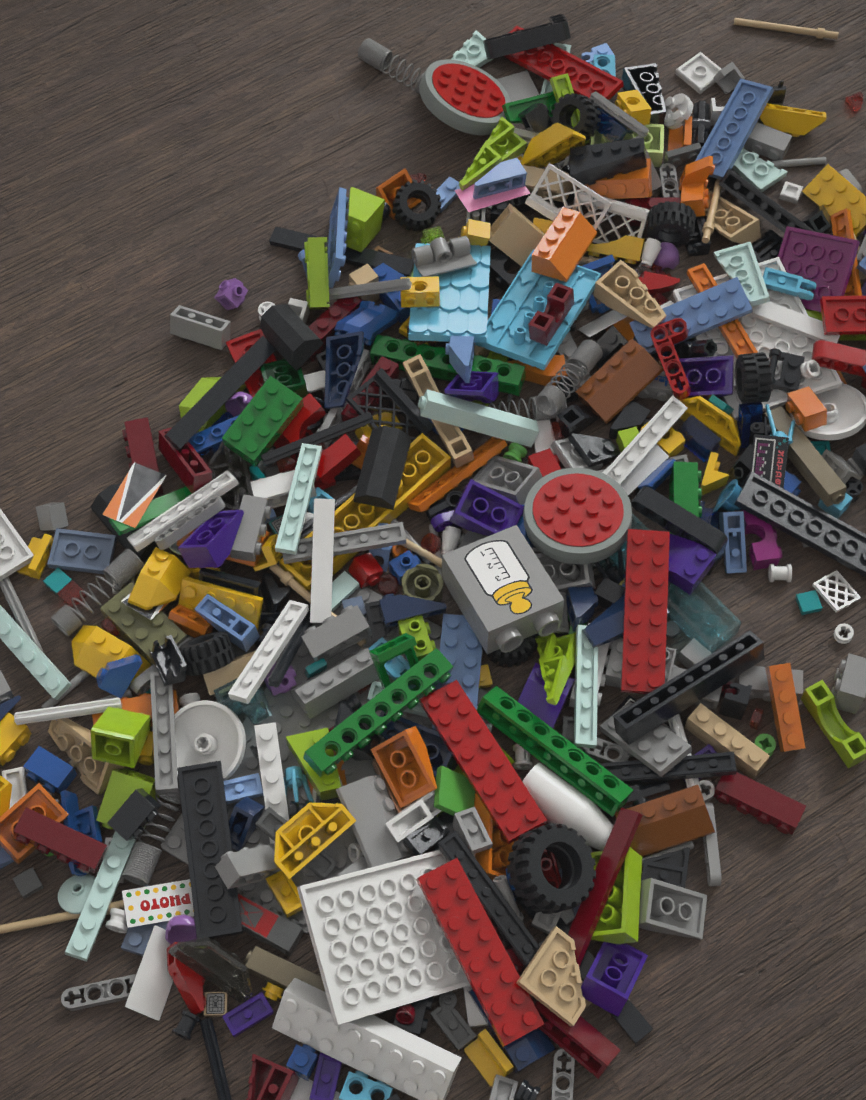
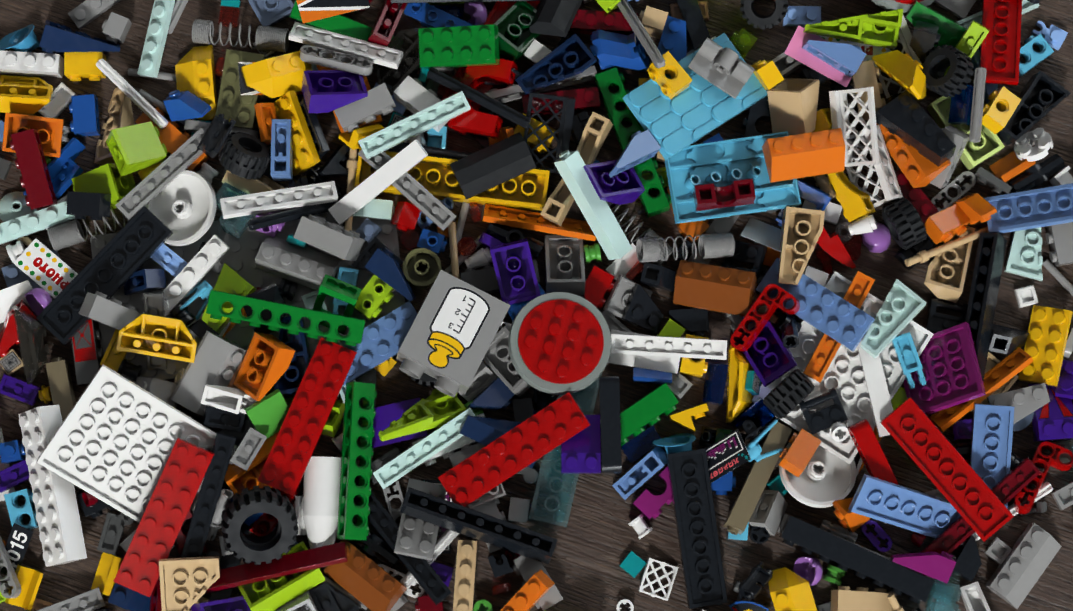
camera: 50 degrees right, 20 degrees up
none -> clear red tile [469,203,481,223]

